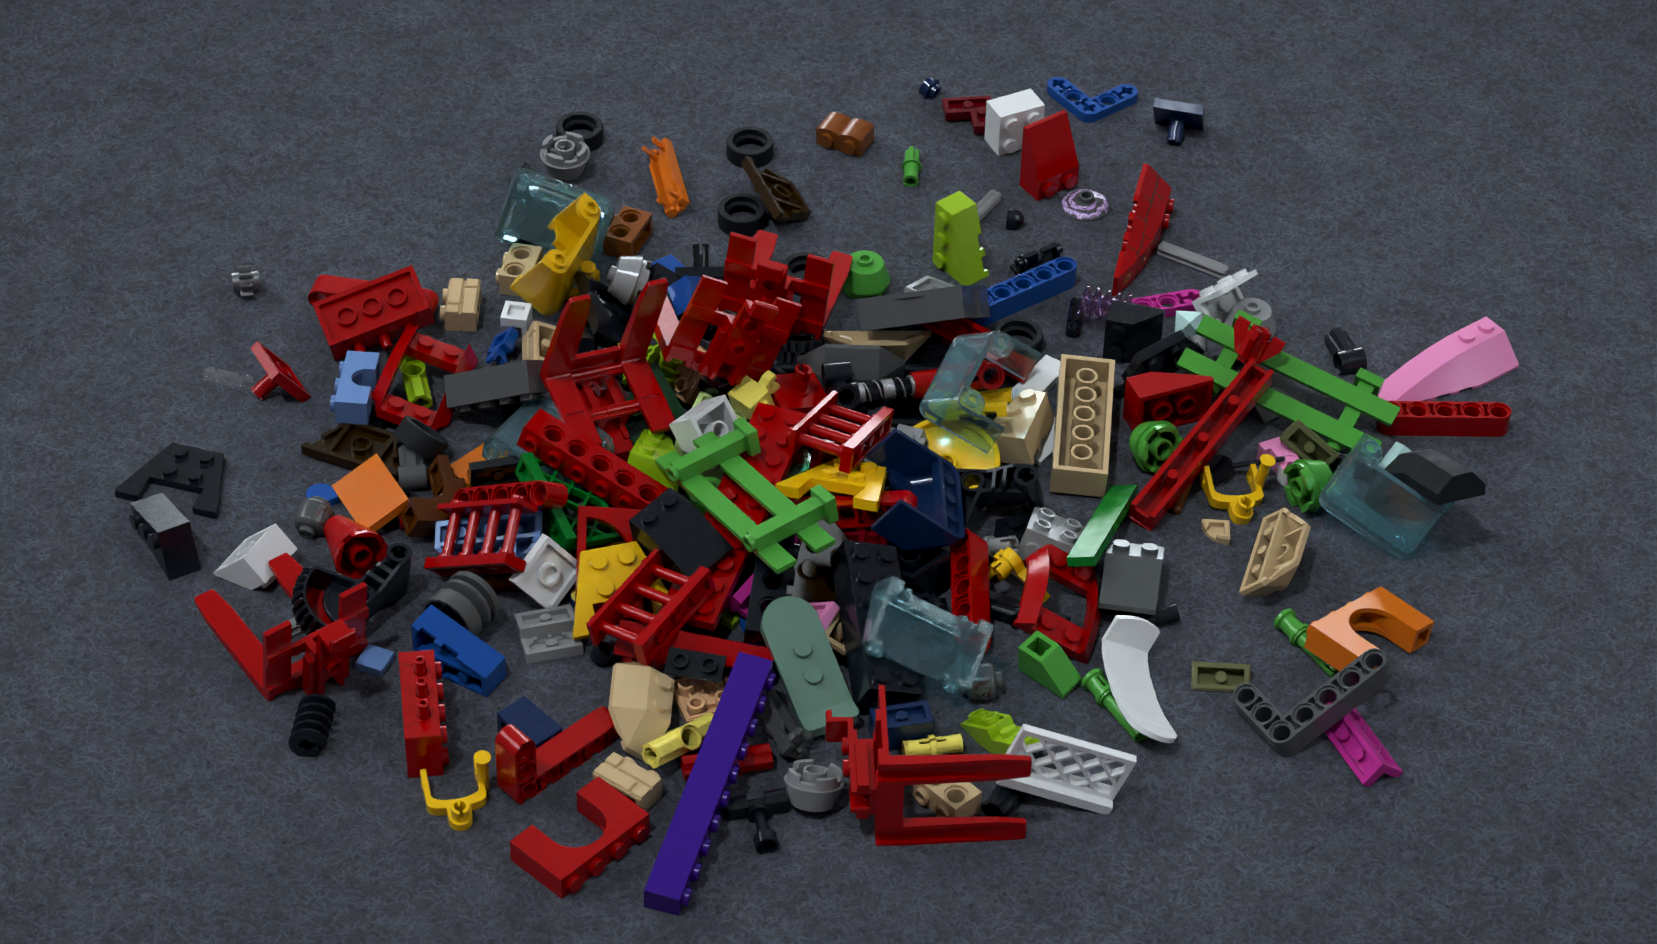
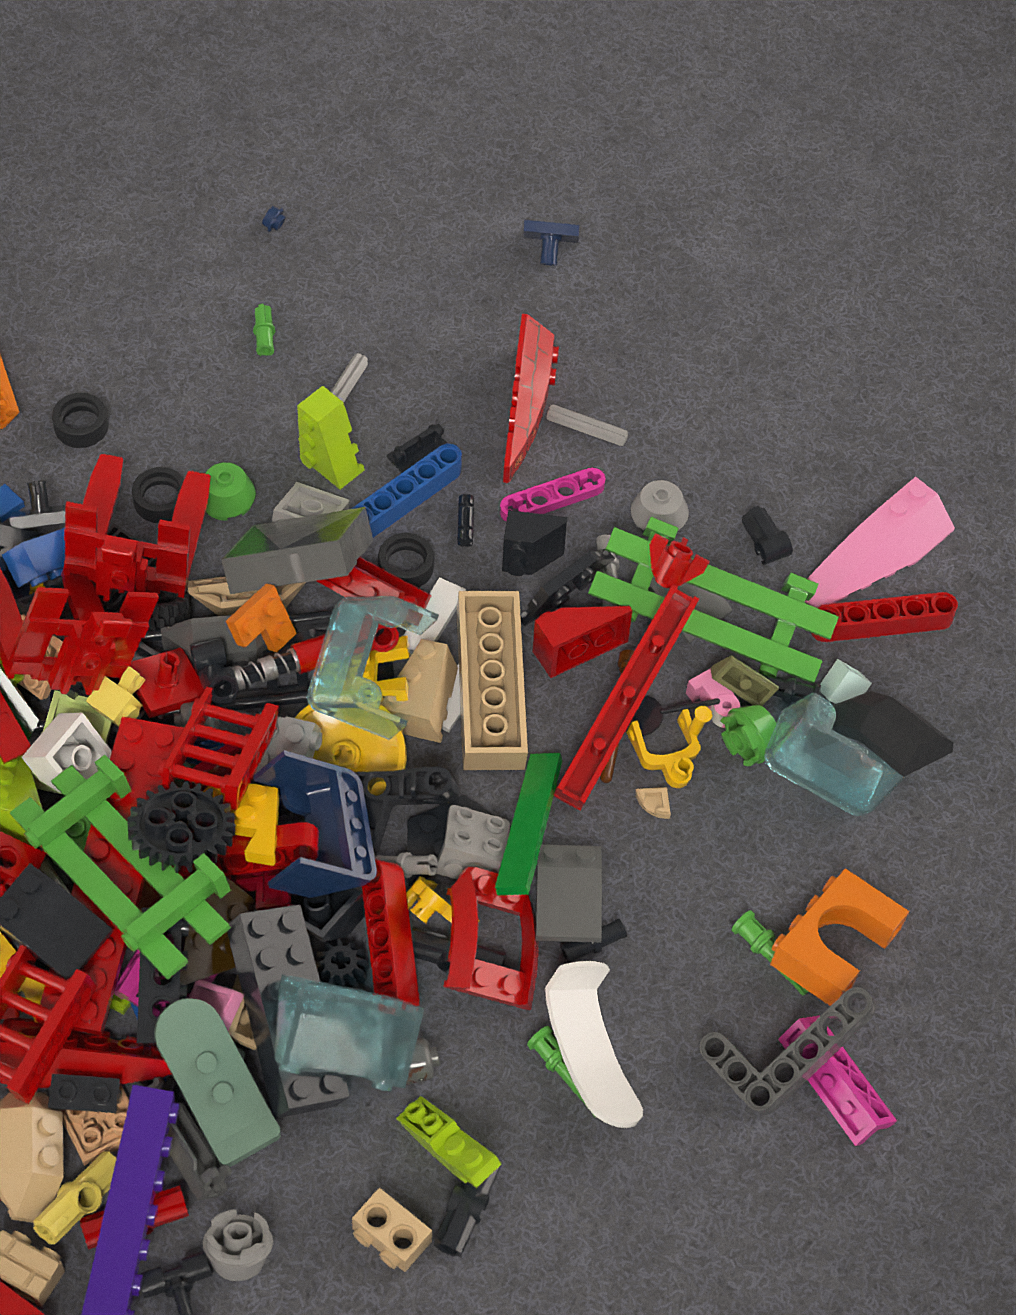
camera: 10 degrees left, 15 degrees up
black tyre [726,126,774,168] -> none
dark brown wing [741,156,811,221] -> none
dark orange brick [816,112,874,157] -> none
red piece [825,685,1032,846] -> none
dark blue panel [868,700,934,751] -> none
light yellow pin [901,733,963,755] -> none
dark red plate [942,95,992,134] -> none
white brick [984,89,1045,156] -> none
white fence [996,724,1137,814] -> none
black hinge [1005,208,1024,229] -> none
bright green slope [1018,630,1082,699] -> none
red slope [1019,110,1079,201] -> none
blue beam [1047,77,1138,123] -> none
dish [1060,189,1111,221] -> none
clear purple piece [1078,285,1136,321] -> none
bright green cone [1129,421,1184,473] -> none
light aqua slope [1175,311,1202,337] -> none
olive slope [1191,661,1250,692] -> none
white bracket [1192,268,1258,322] -> none
tan wedge [1239,507,1311,596] -> none
none -> black gear [127,781,235,873]
none -> orange plate [226,584,297,652]

